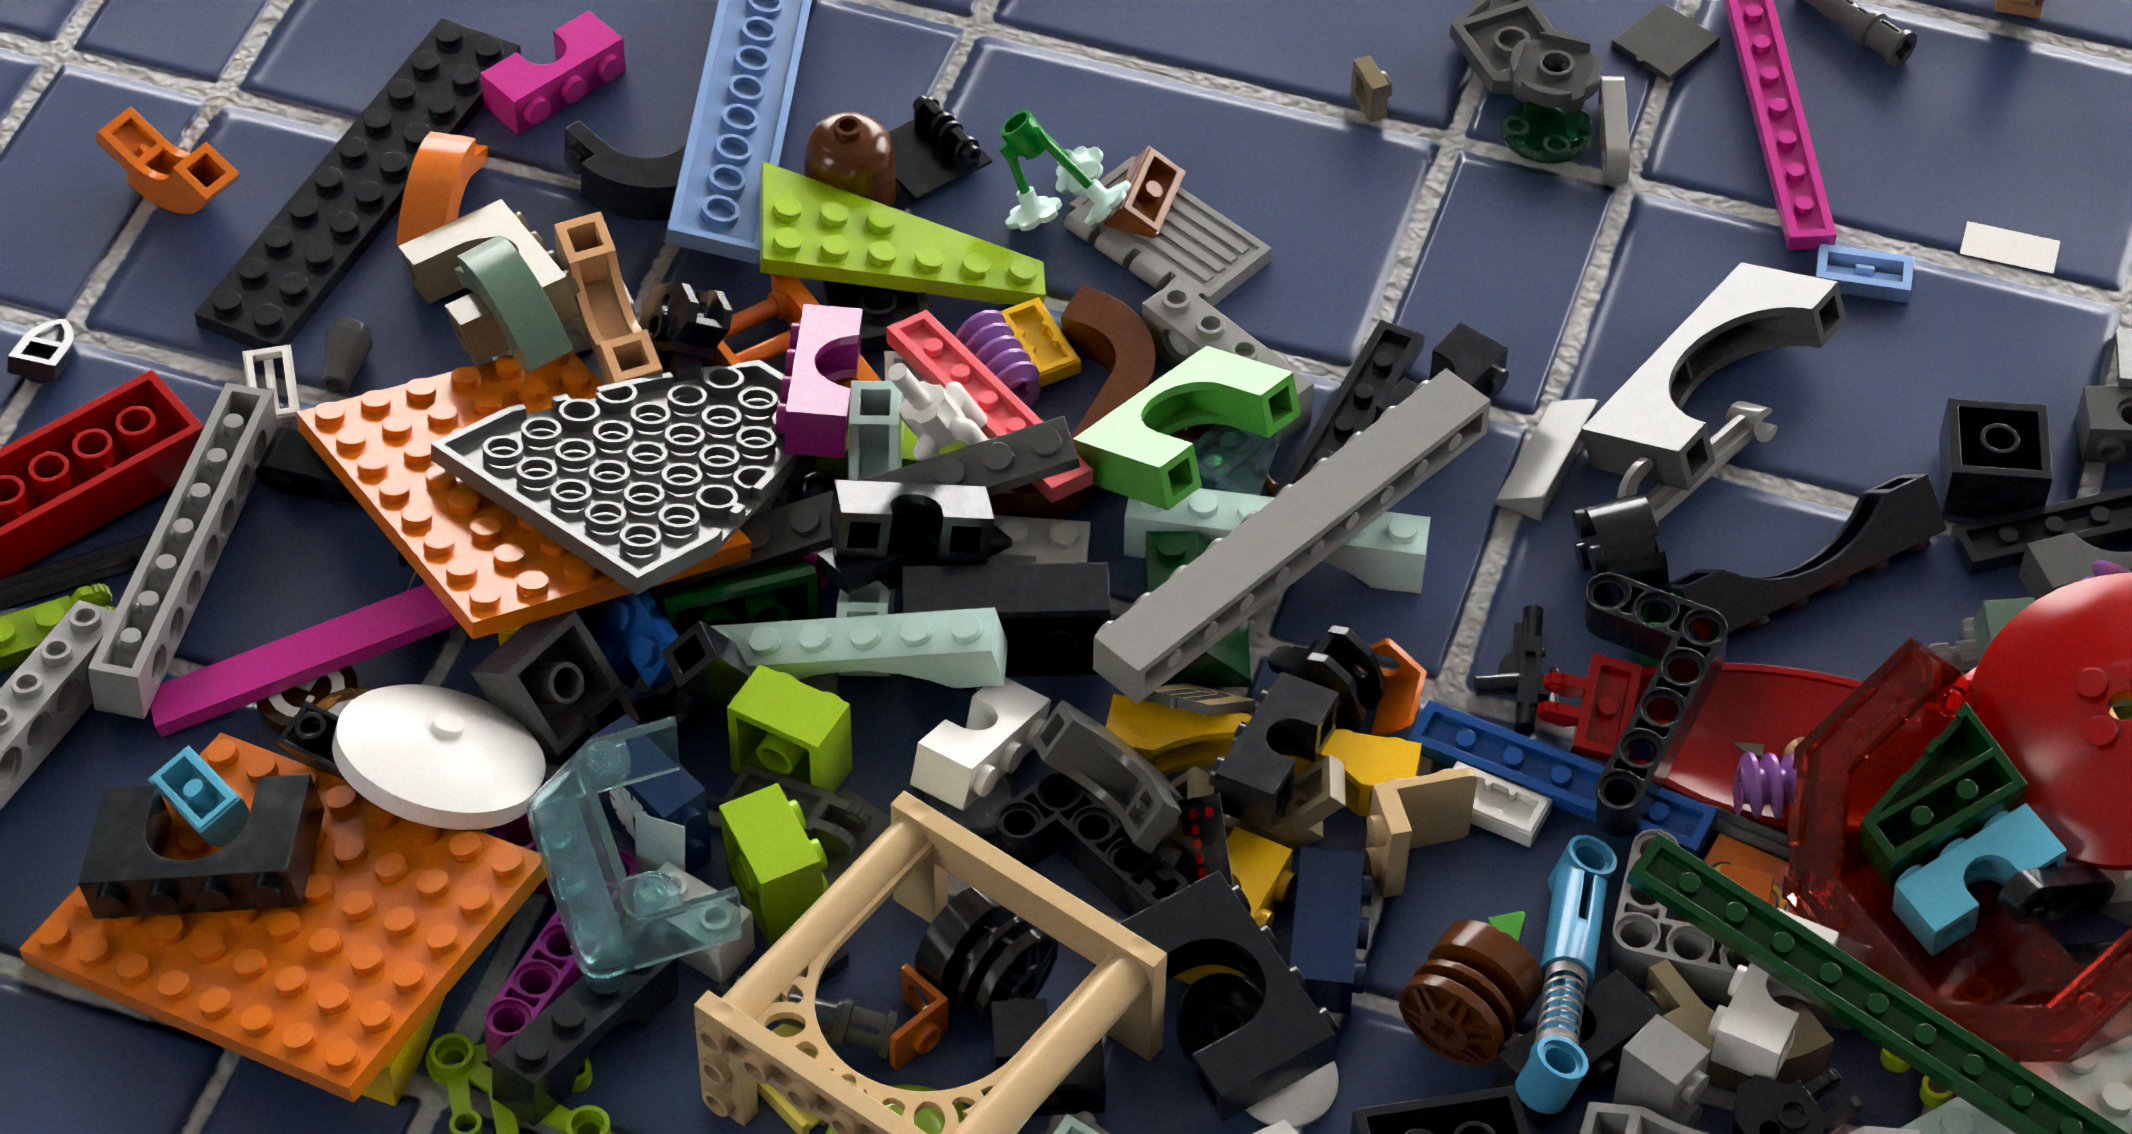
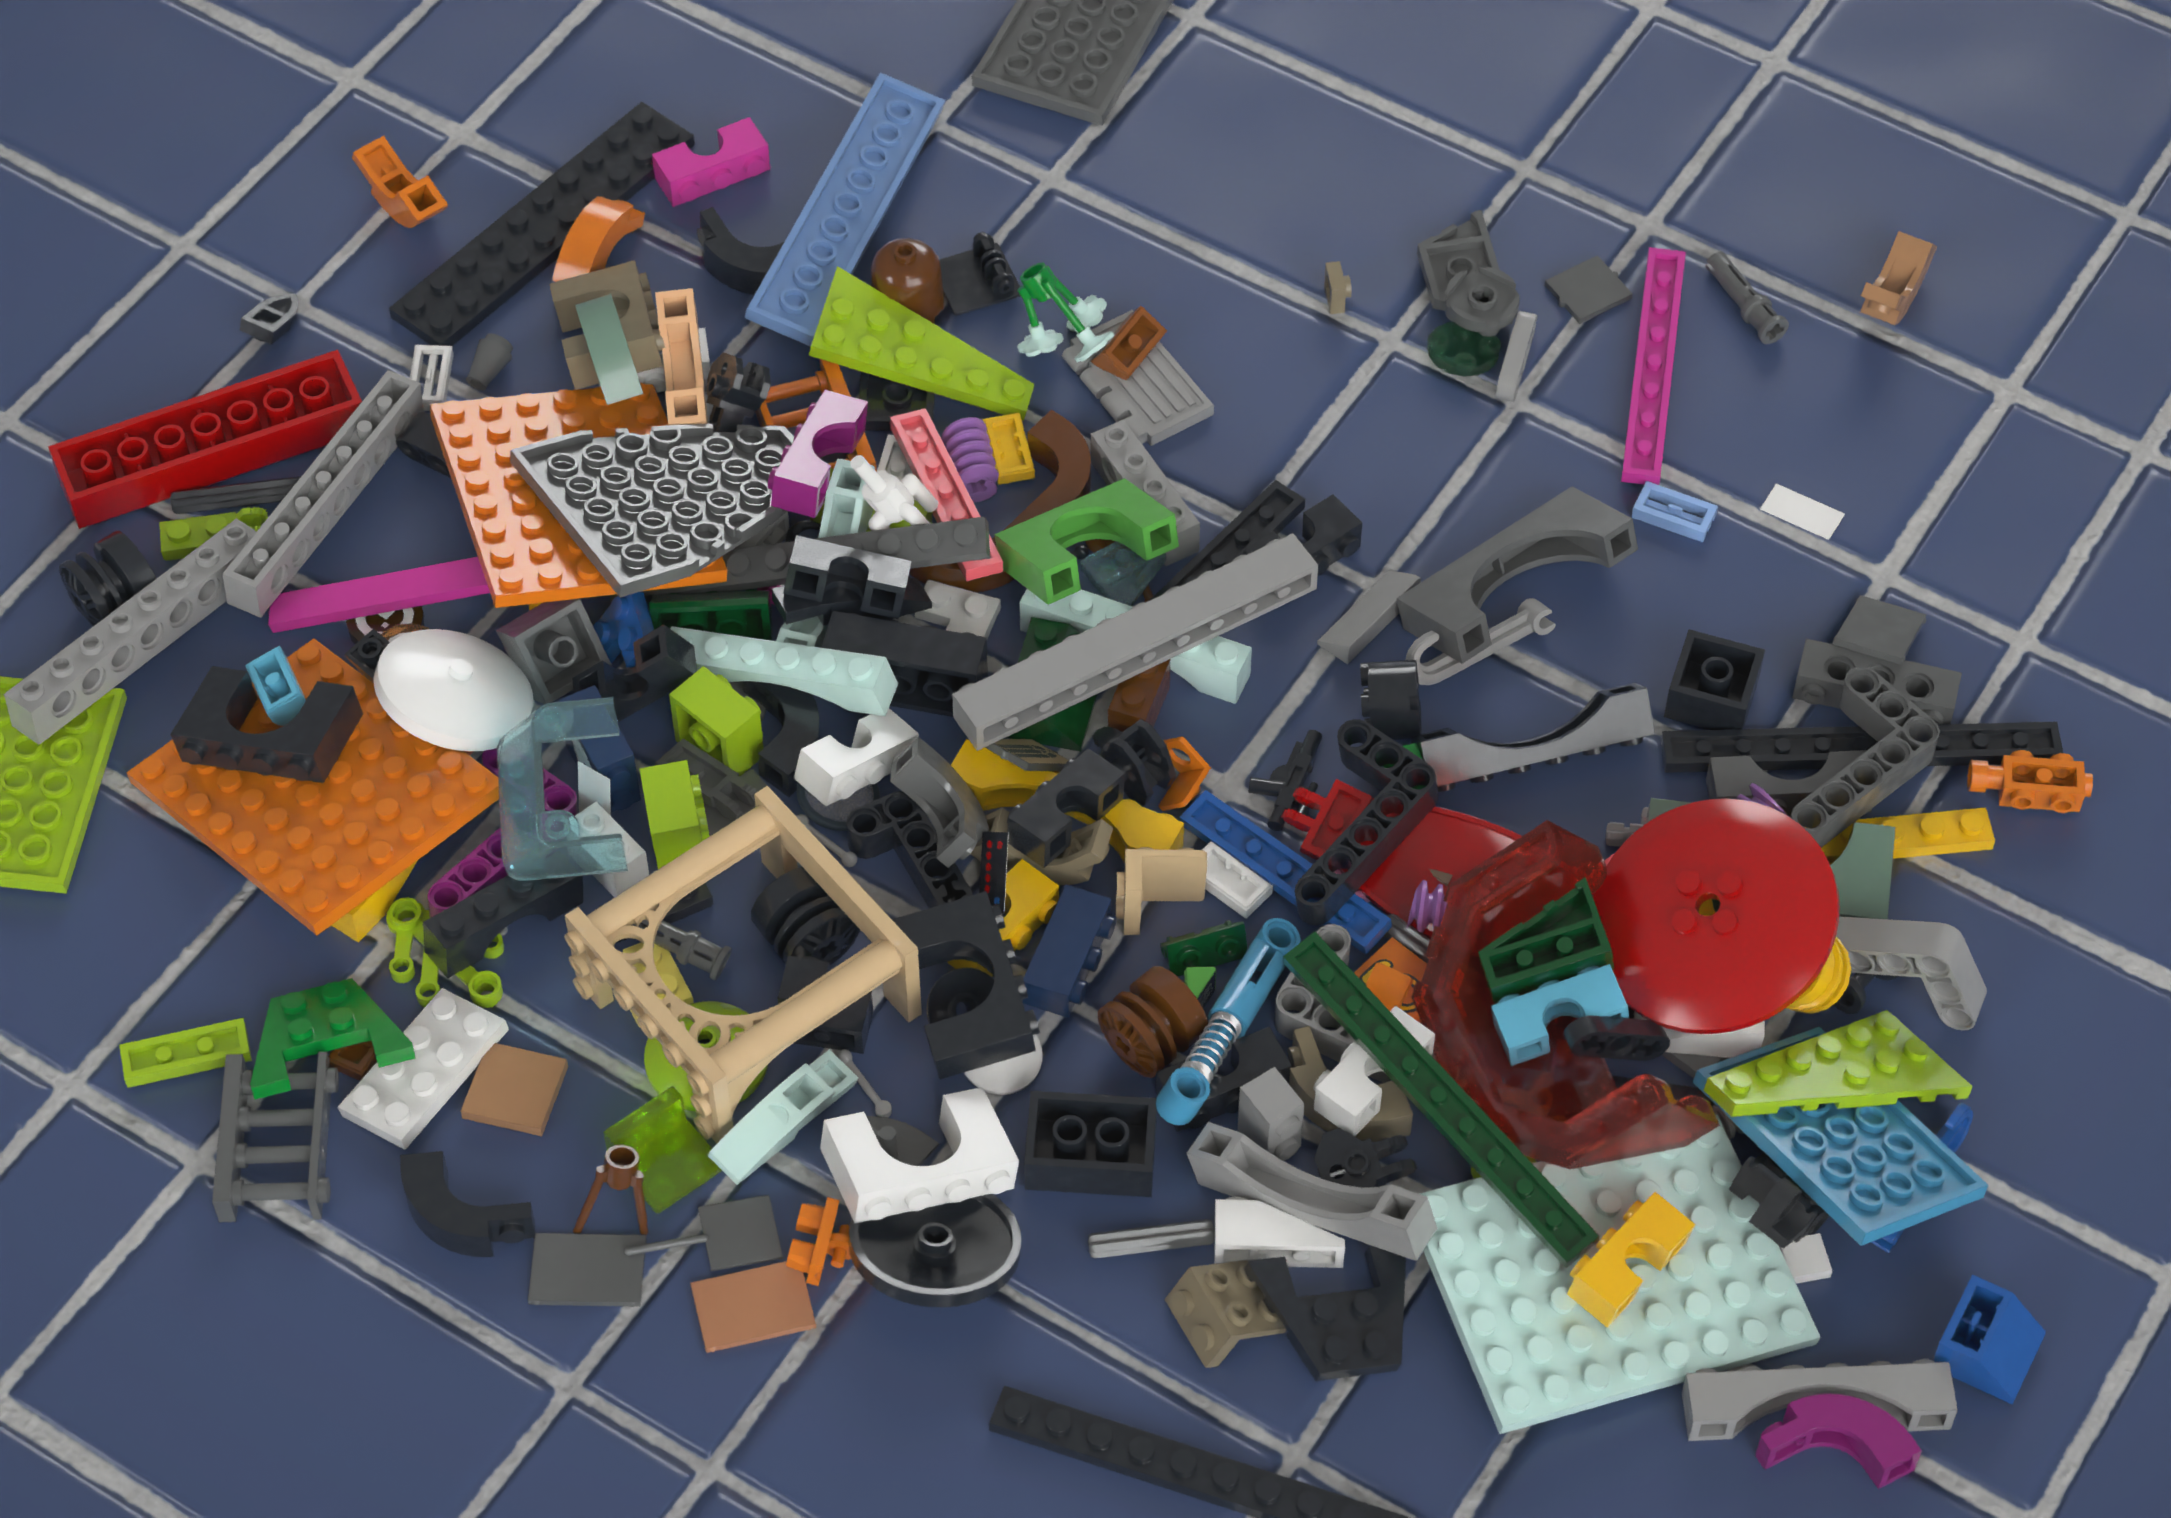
camera: 15 degrees right, 5 degrees up
orange bracket [889,963,949,1071] -> none
none -> black arch [743,681,820,797]
none -> reddish brown brick [1108,659,1171,732]
none -> dark green hinge [1160,920,1248,977]

